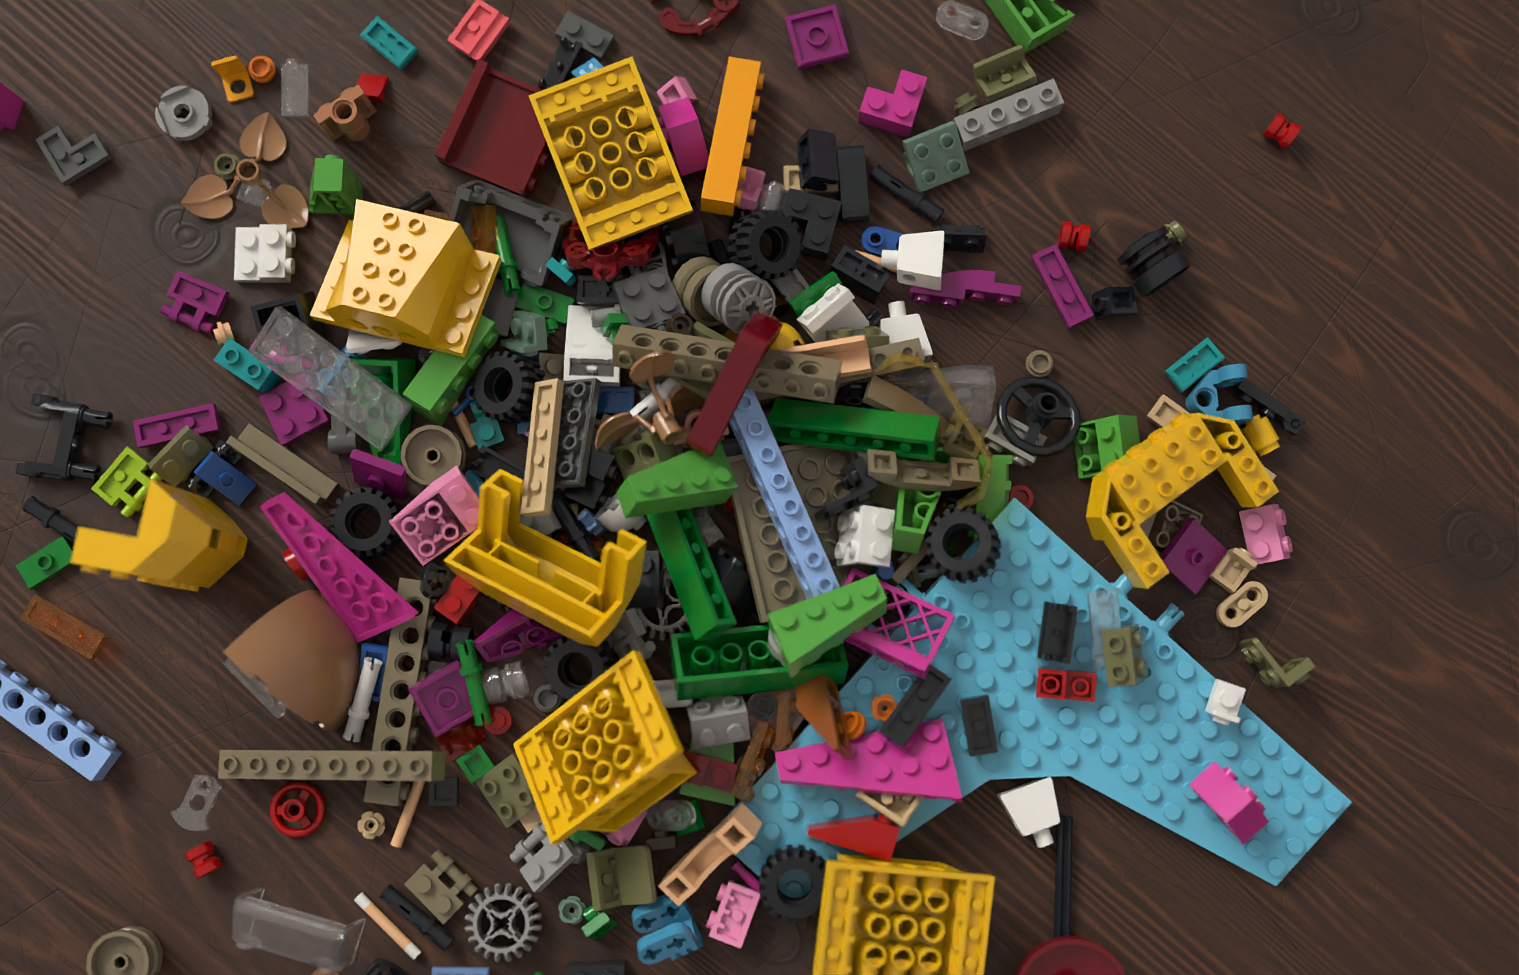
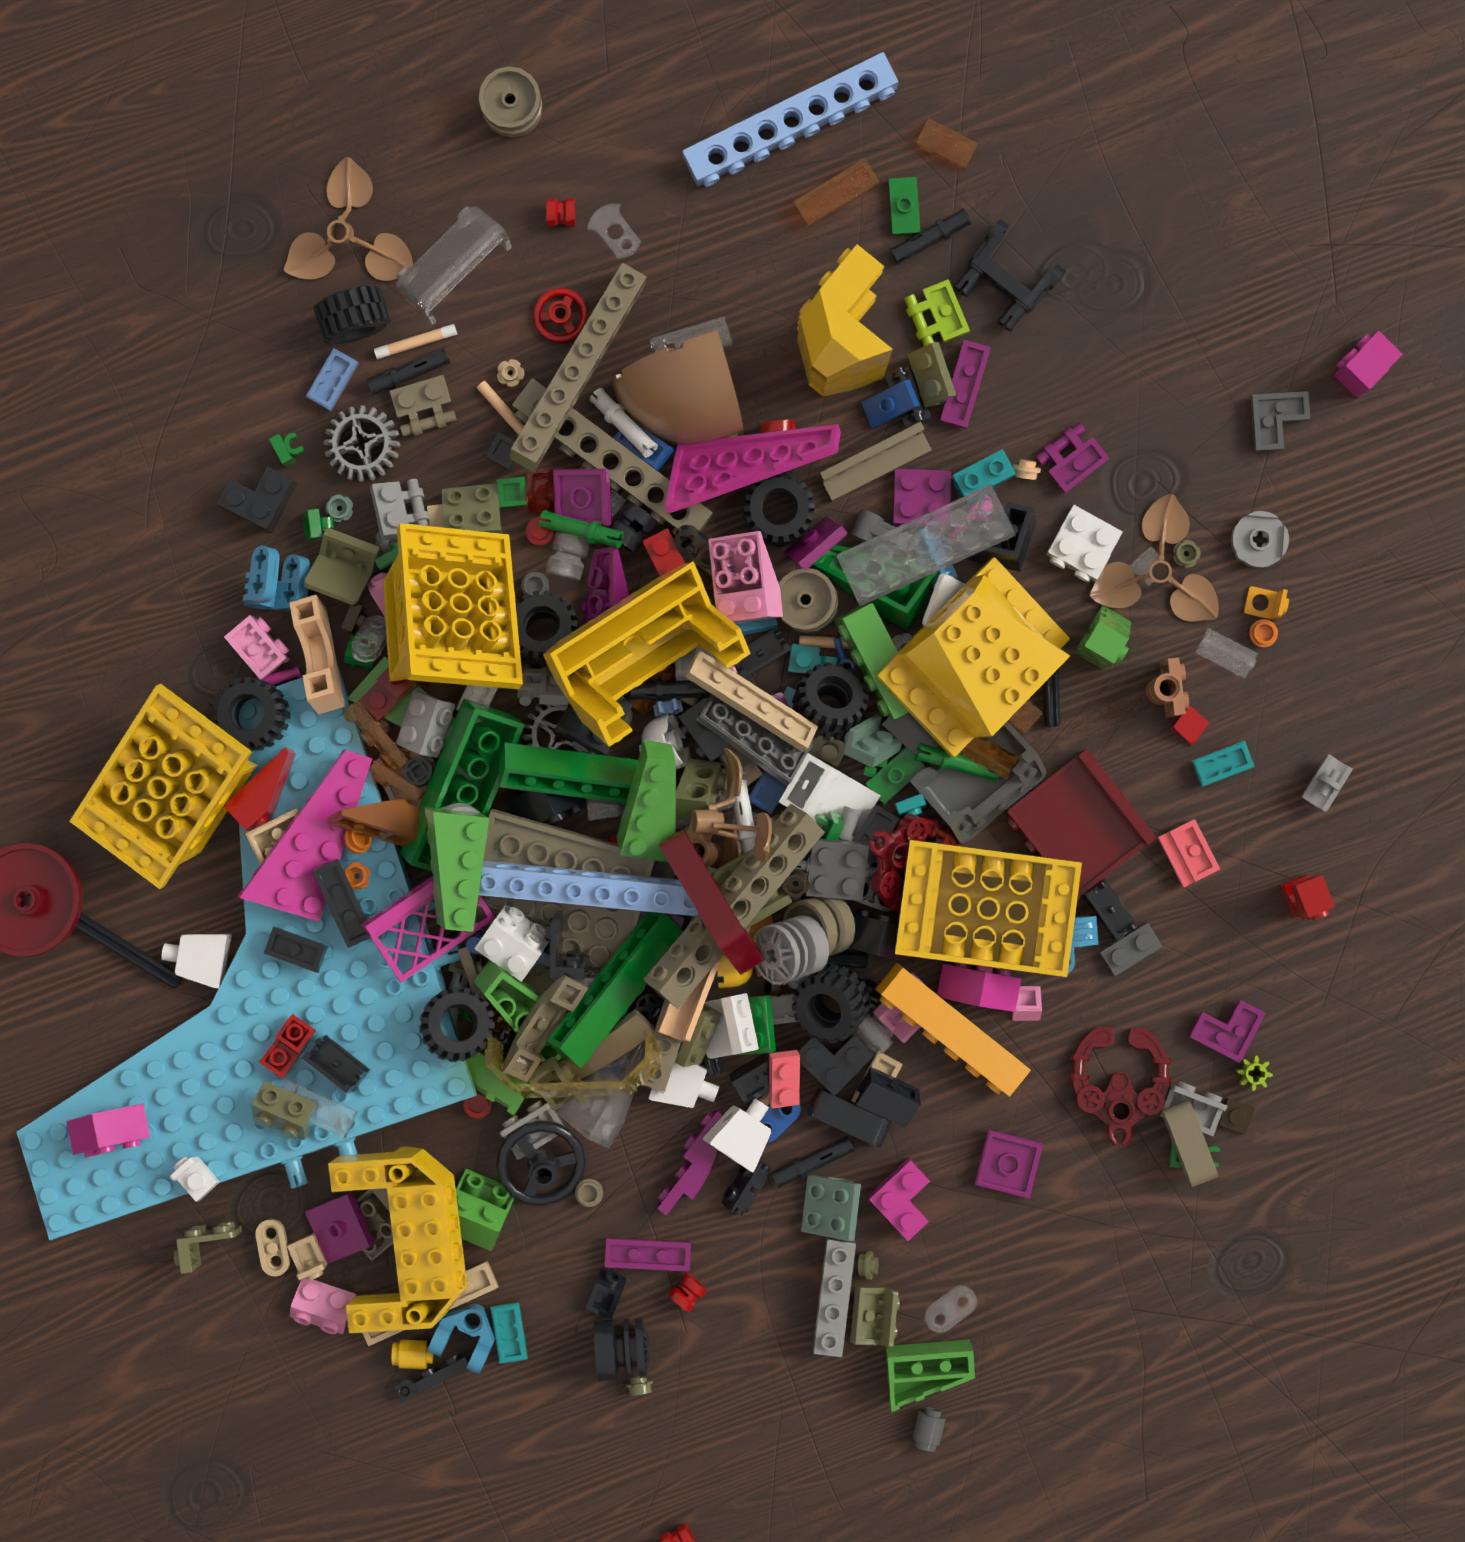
camera: 110 degrees right, 5 degrees up
none -> coral plate [769,1050,800,1108]

